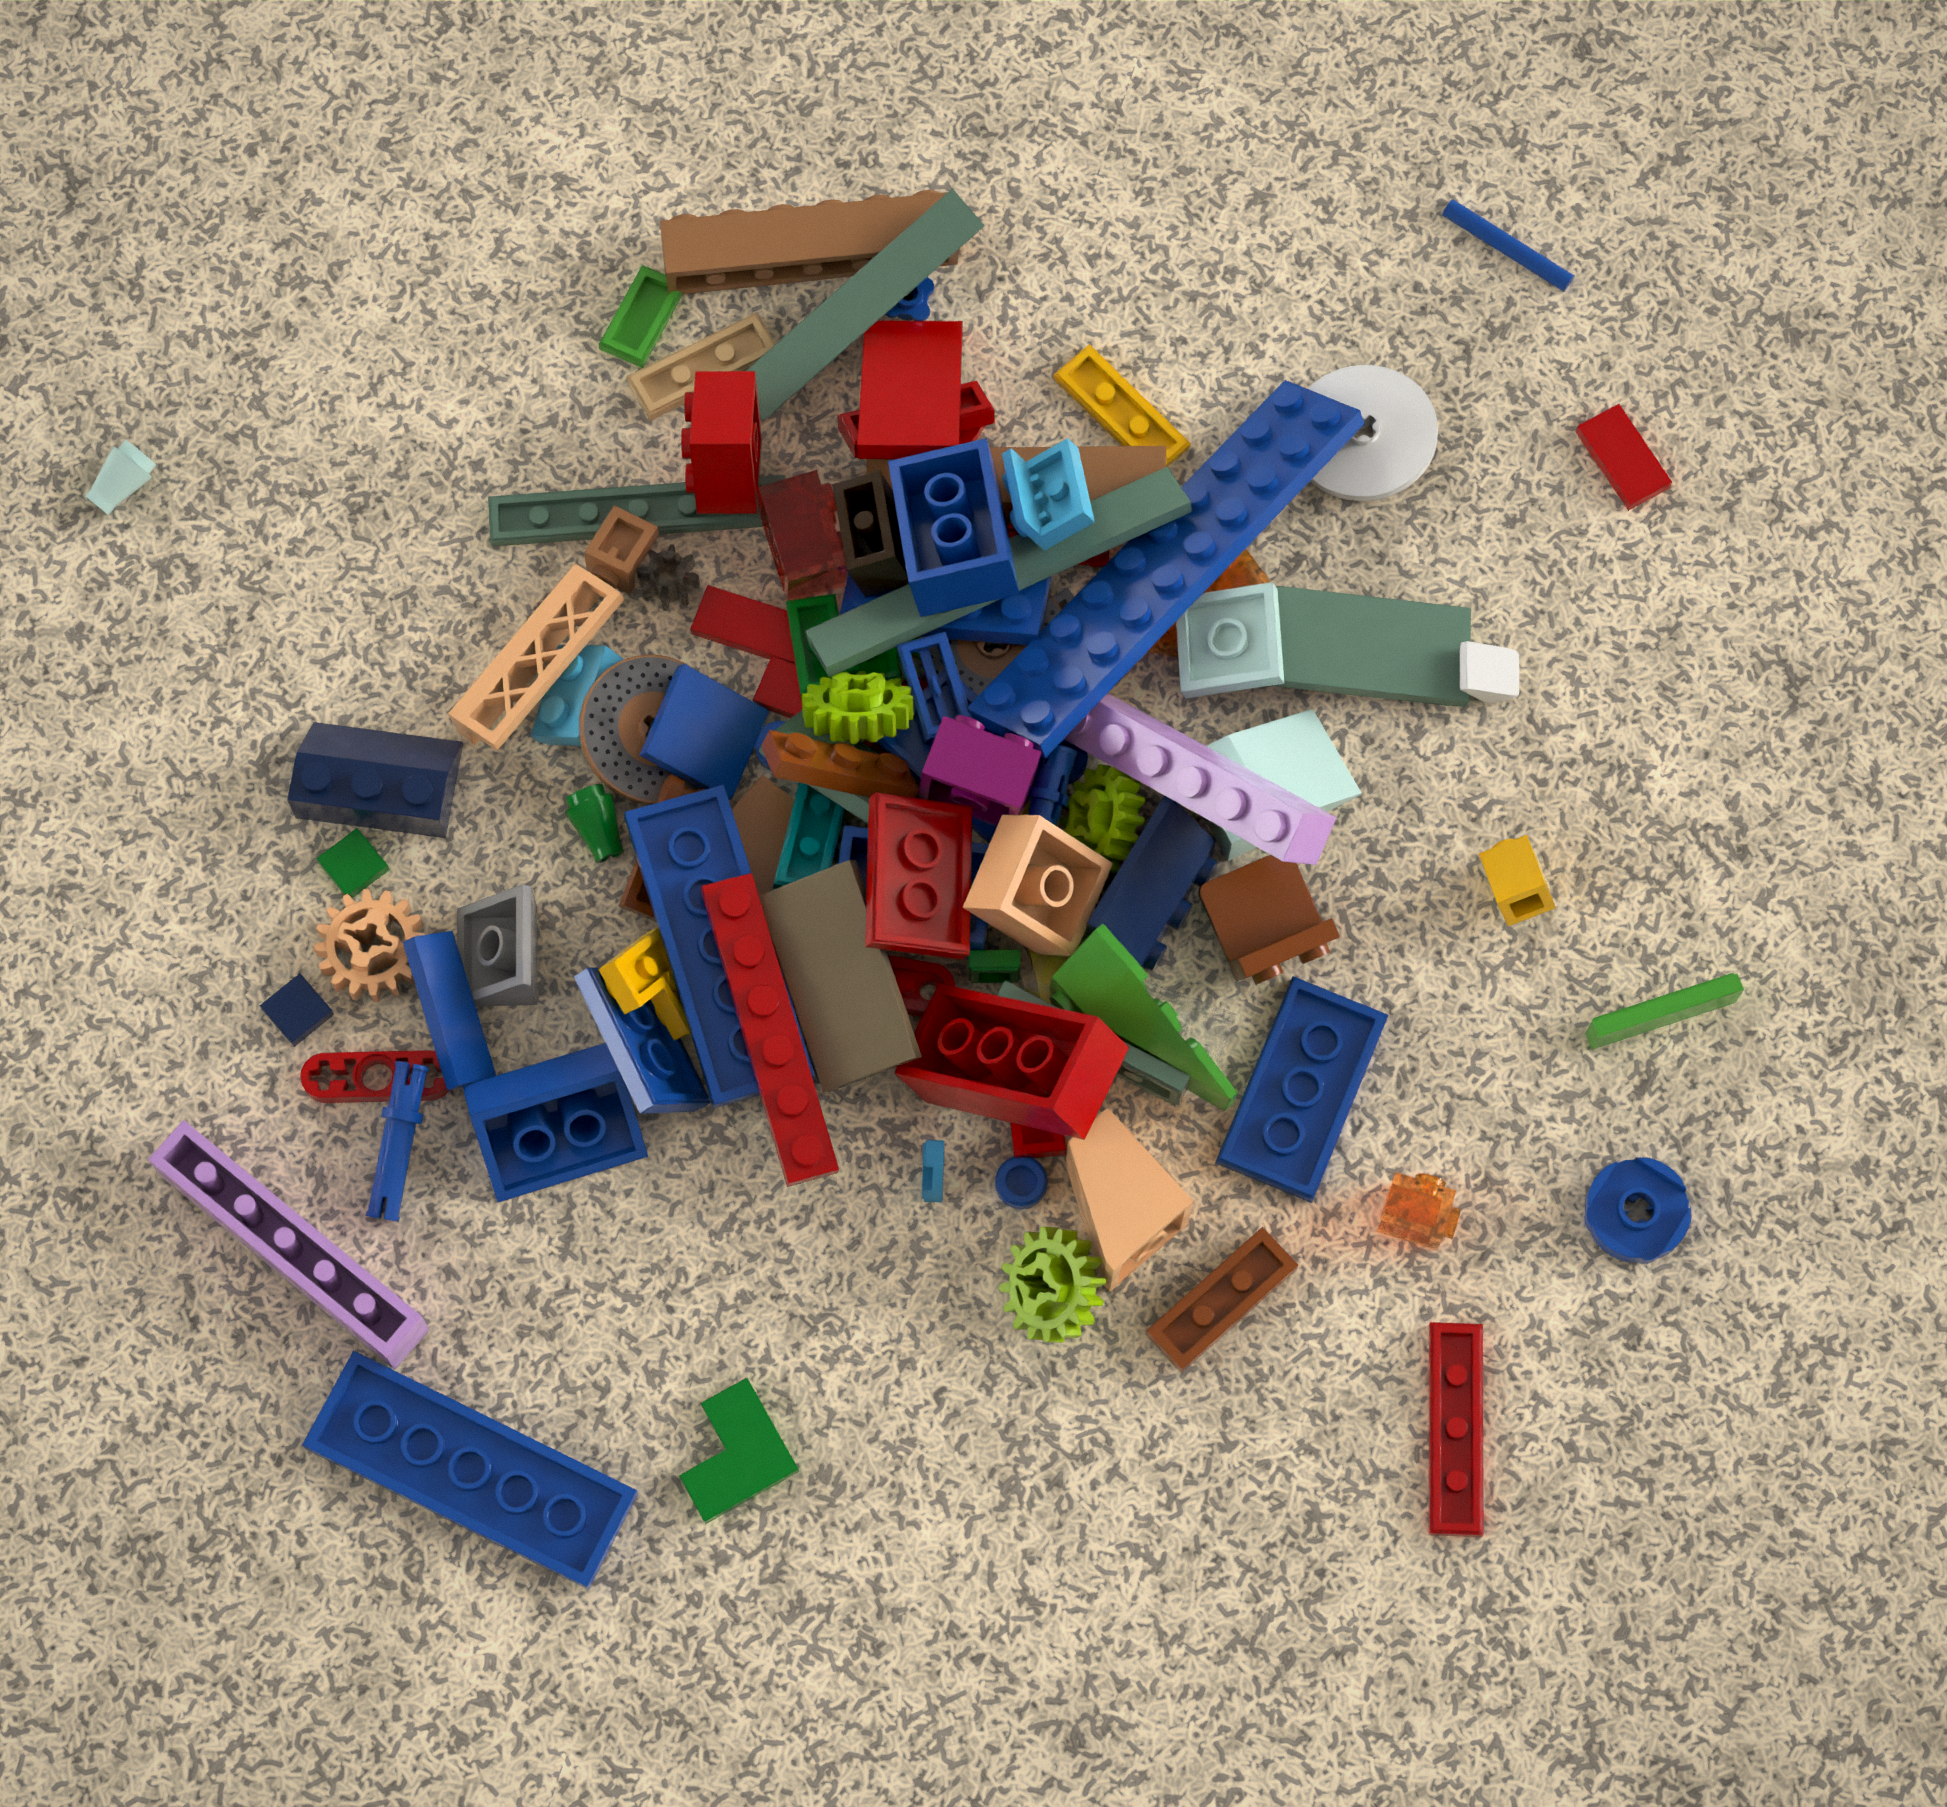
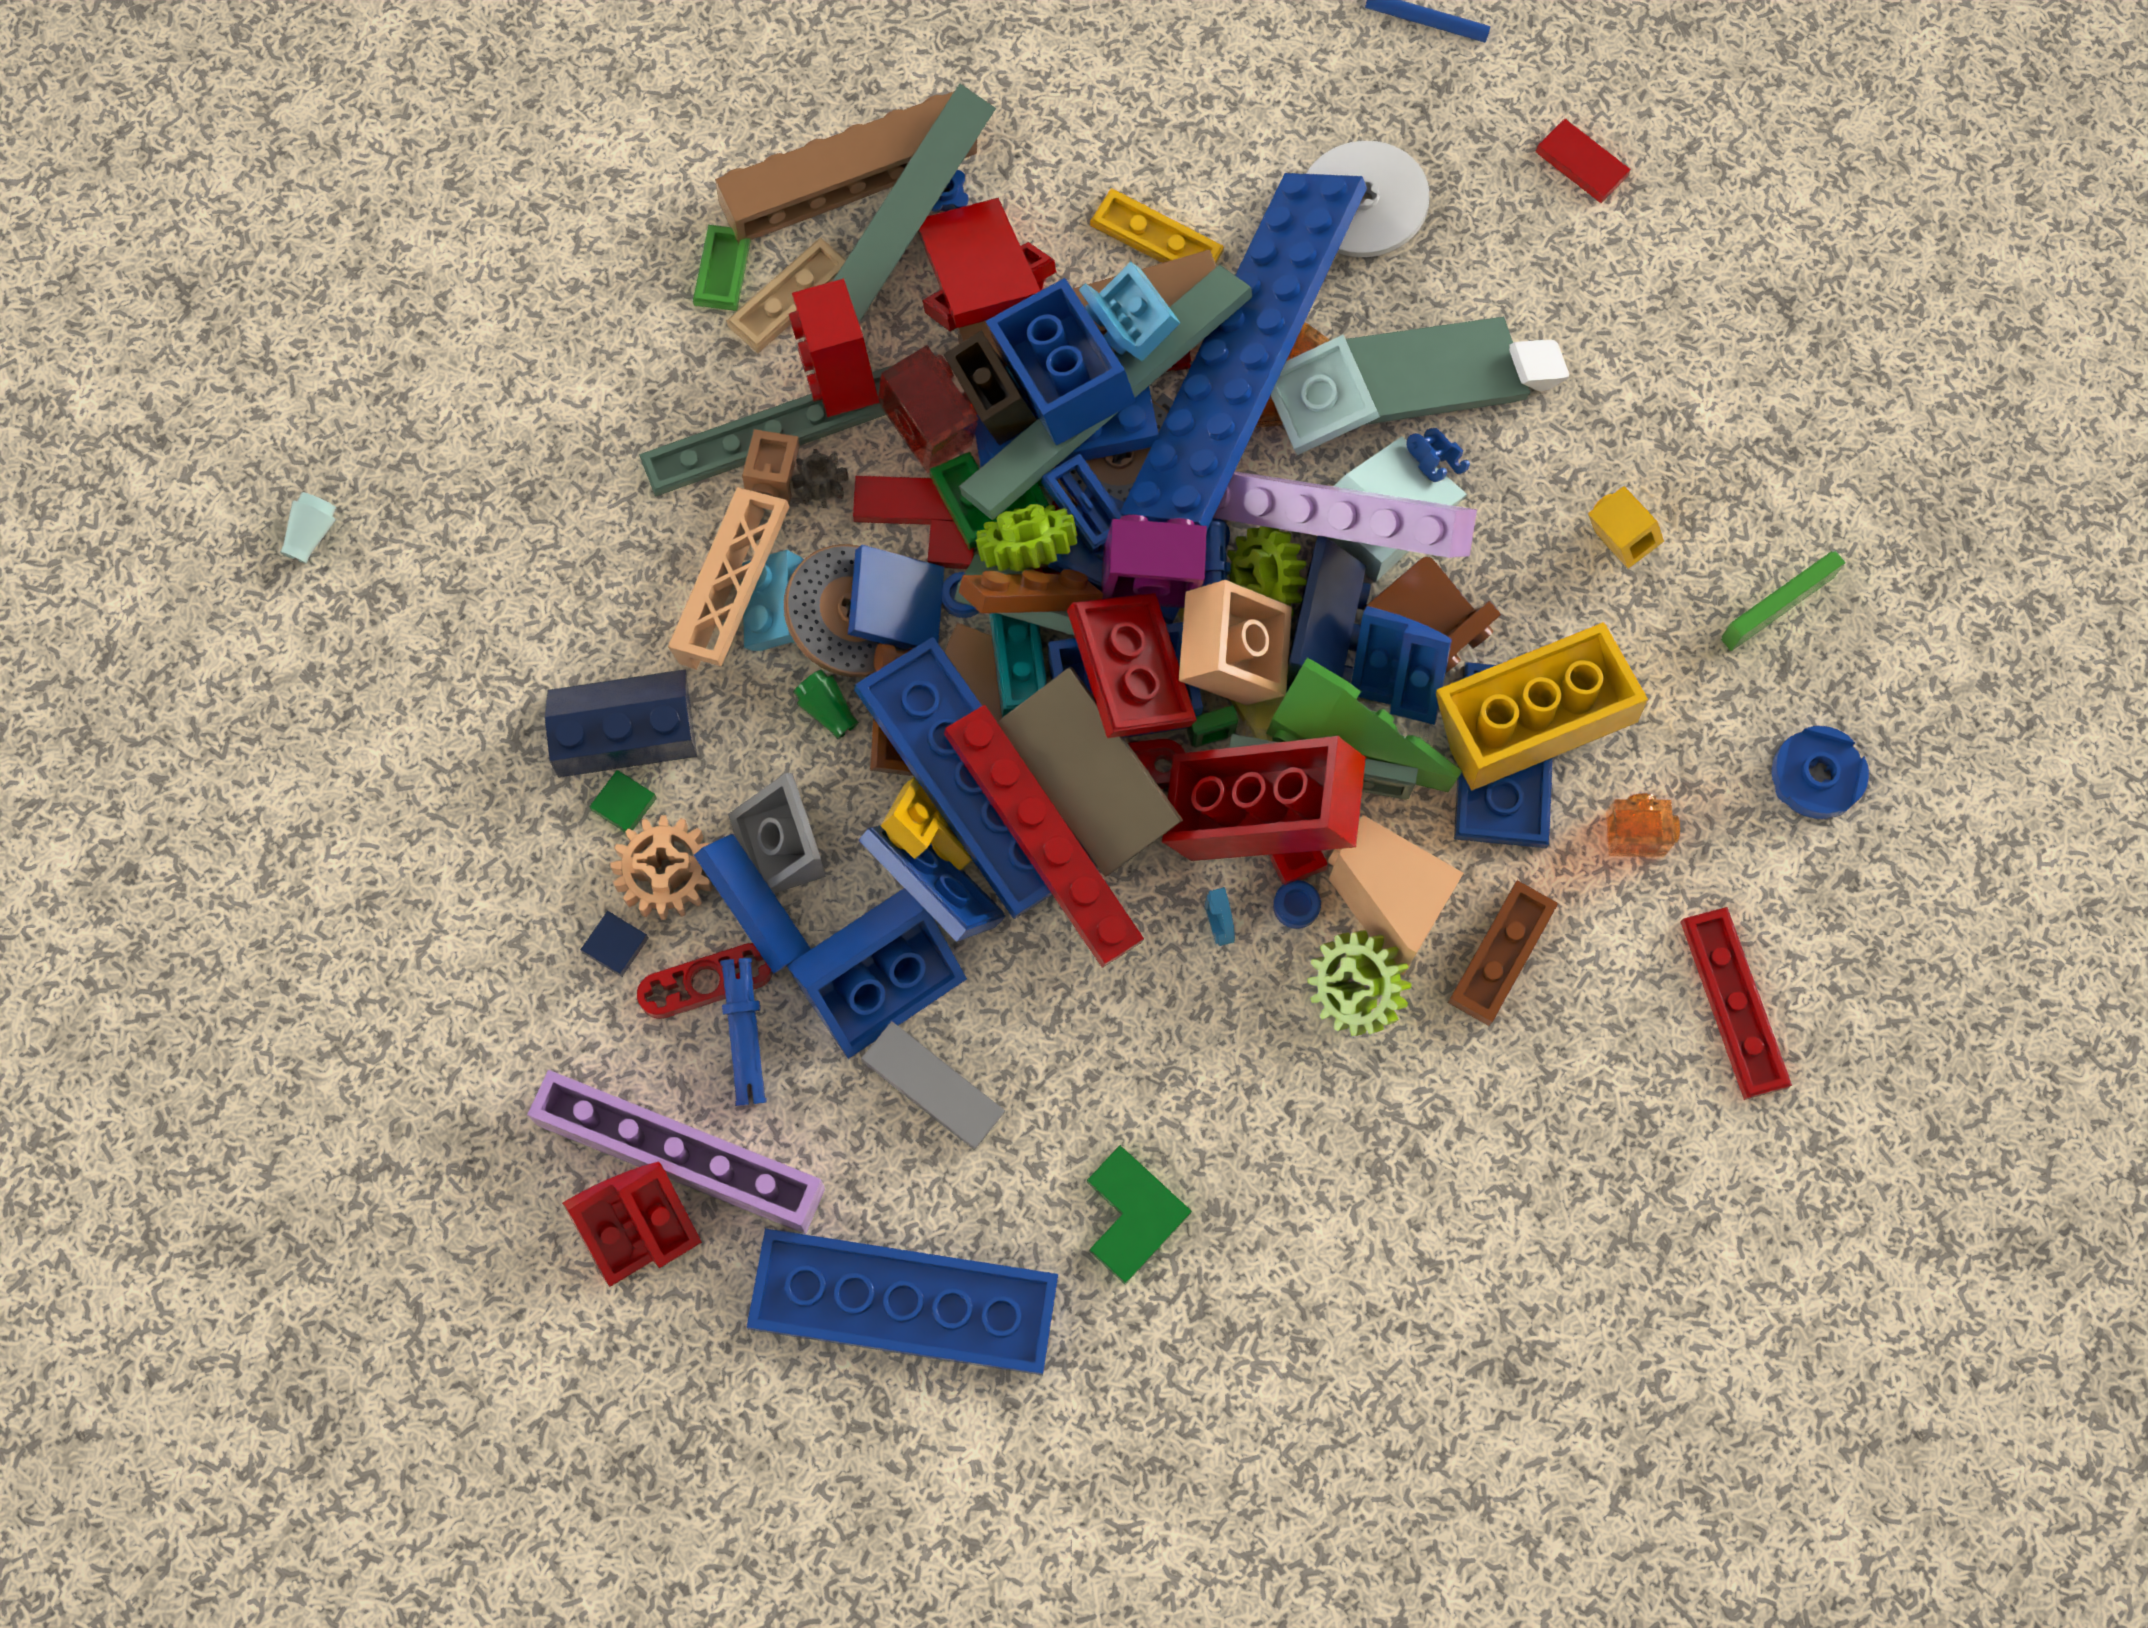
camera: 20 degrees left, 0 degrees up
none -> red slope [562,1161,702,1287]
none -> light grey tile [861,1021,1005,1150]
none -> blue slope [1351,606,1452,725]
none -> blue piece [1406,428,1470,482]
none -> yellow slope [1436,622,1648,791]

